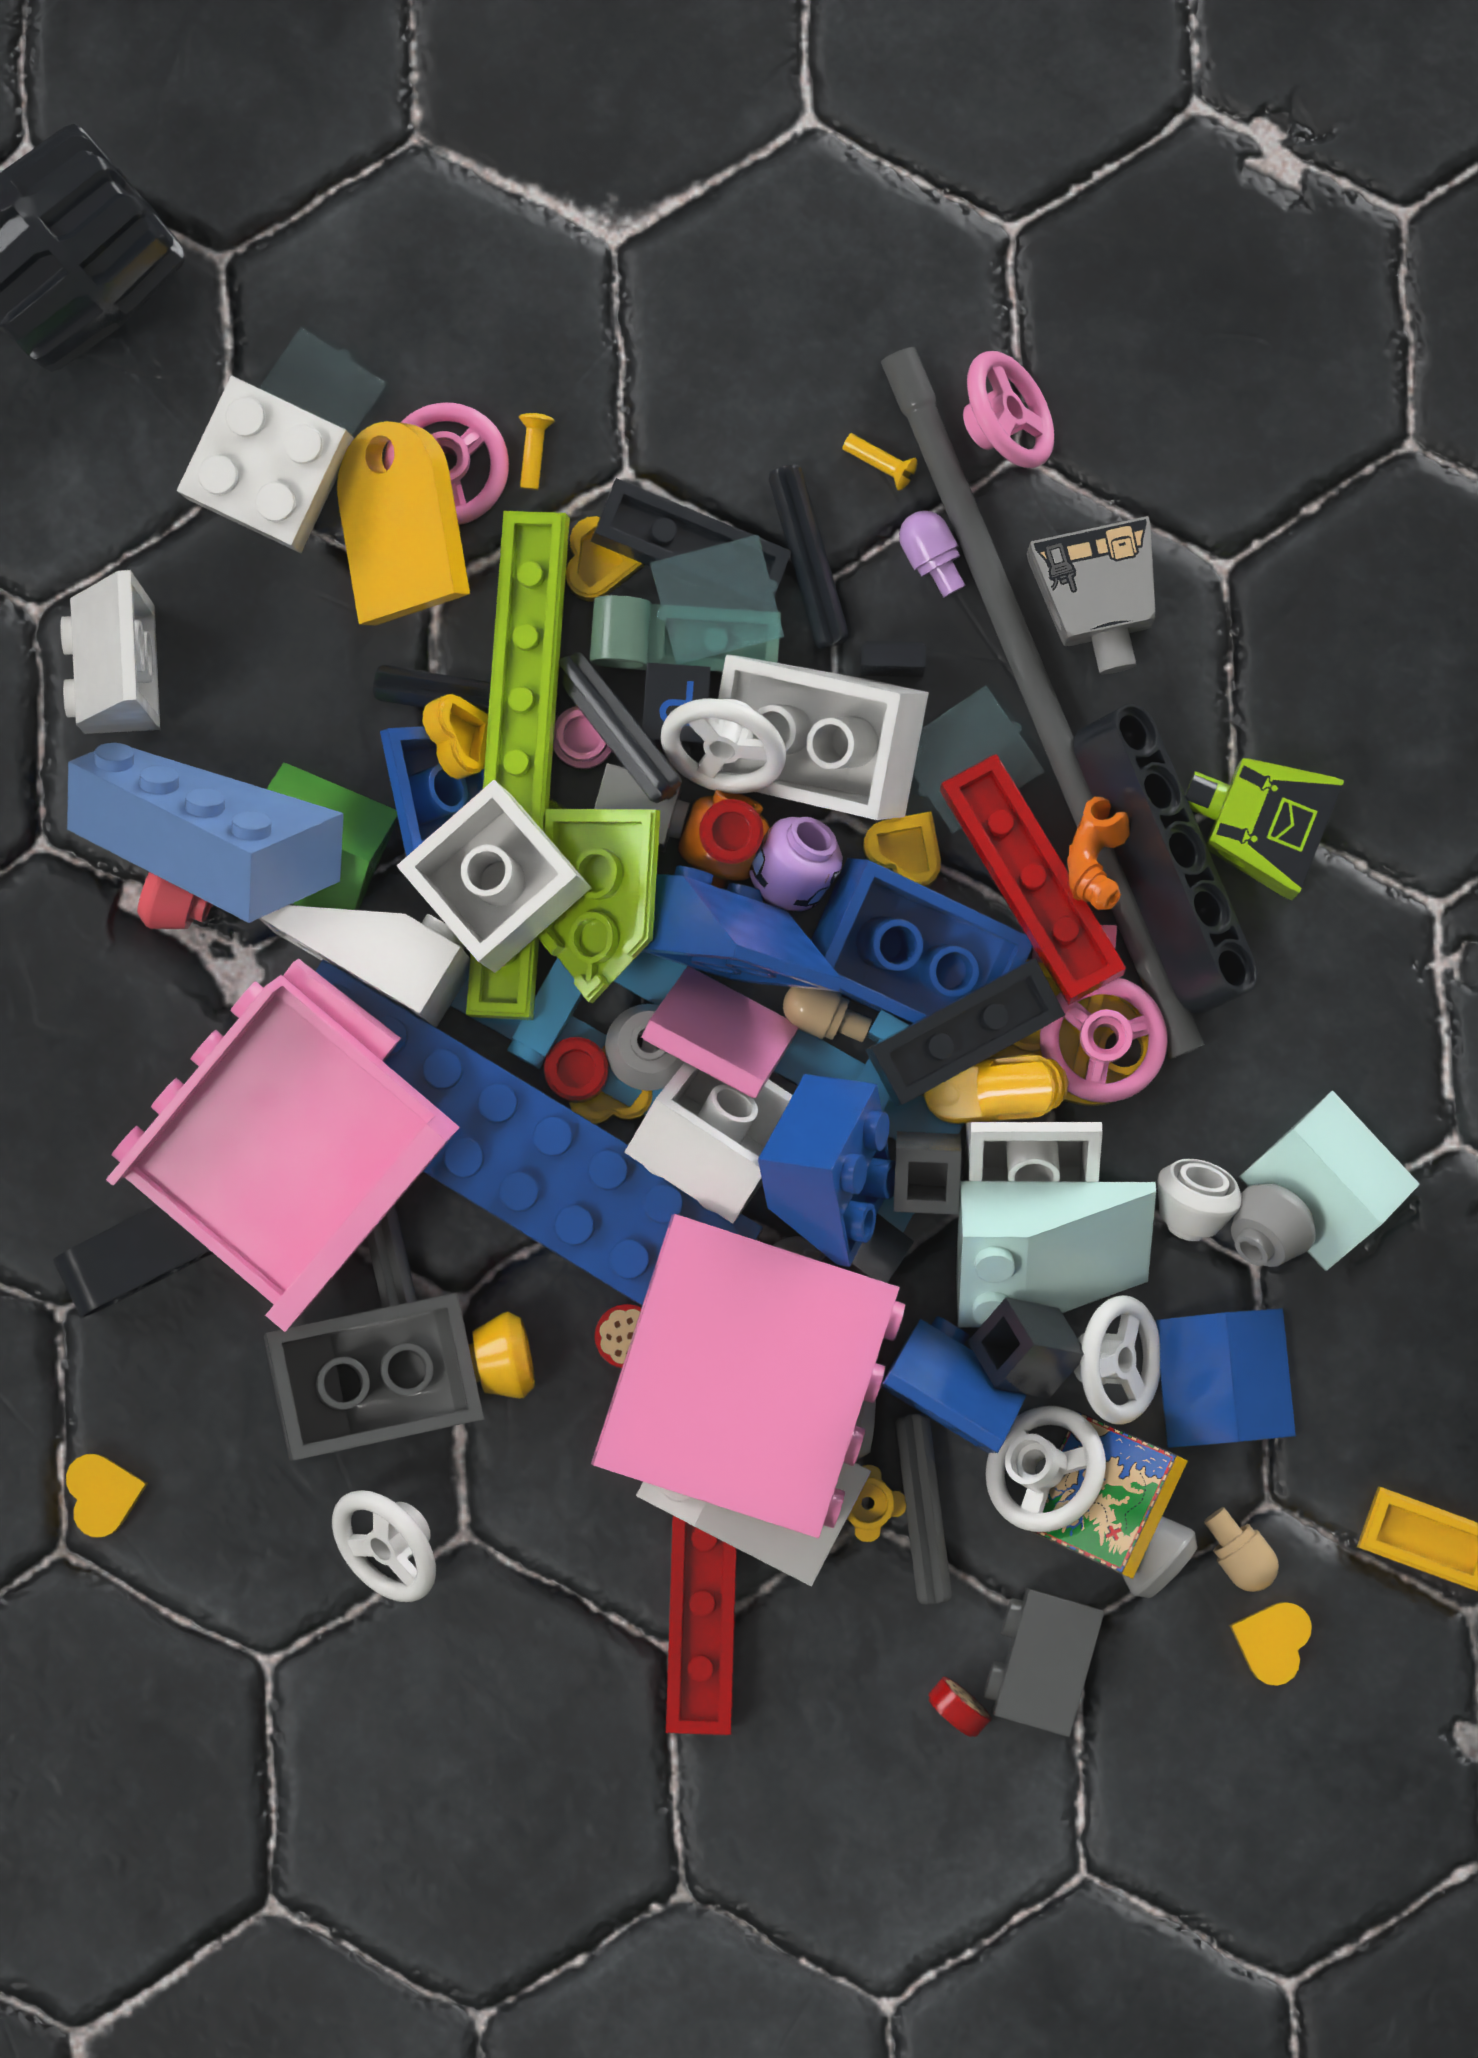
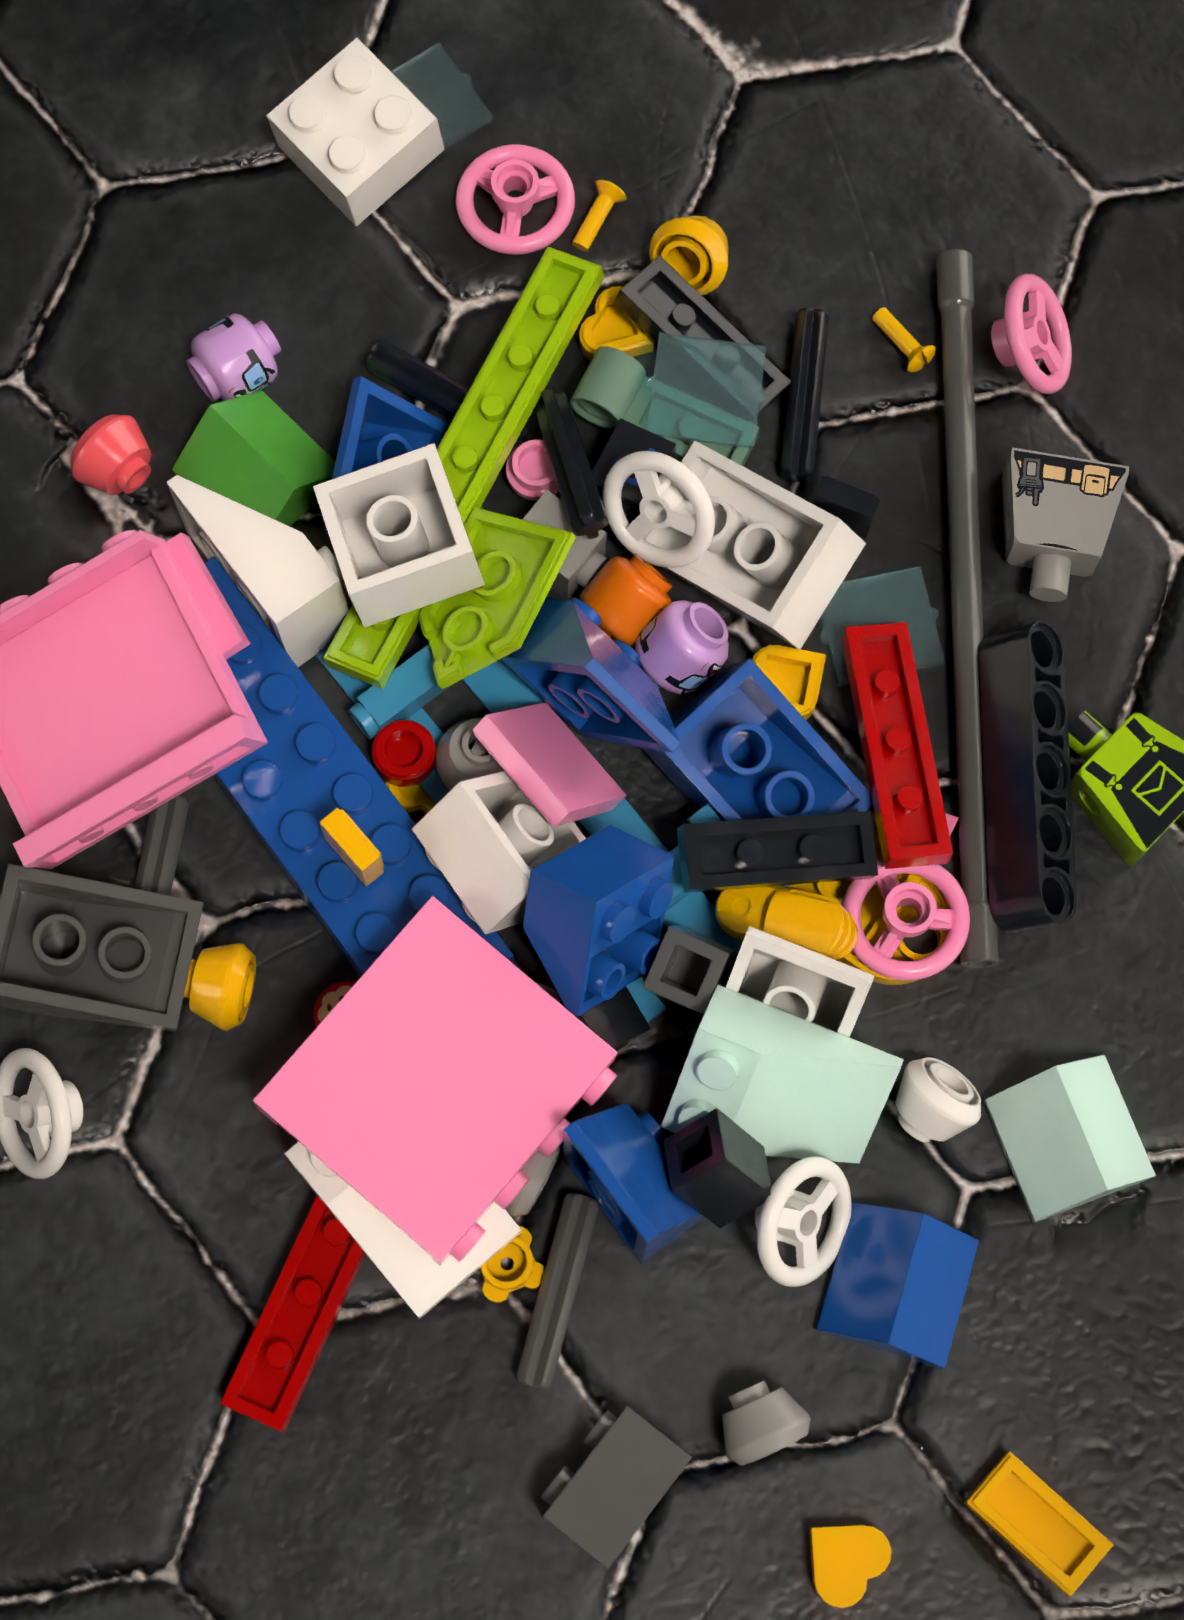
camera: 20 degrees right, 10 degrees down
white slope [61,570,160,734] -> none
medium blue wedge [67,743,344,923] -> none
yellow tile [337,421,470,626] -> none
yellow tile [422,694,488,779] -> none
red tile [699,799,764,864] -> none
tan cylinder [783,987,872,1042] -> none
lavender cylinder [899,511,966,598] -> none
red tile [928,1676,992,1737] -> none
white piece [986,1406,1106,1532] -> none
tile [1031,1411,1188,1579] -> none
orange piece [1067,797,1130,910] -> none
tan cylinder [1204,1507,1279,1592] -> none
light grey cone [1231,1184,1316,1267] -> none
none -> lavender head [186,313,281,402]
none -> yellow tile [319,807,384,887]
none -> yellow cone [649,215,728,295]

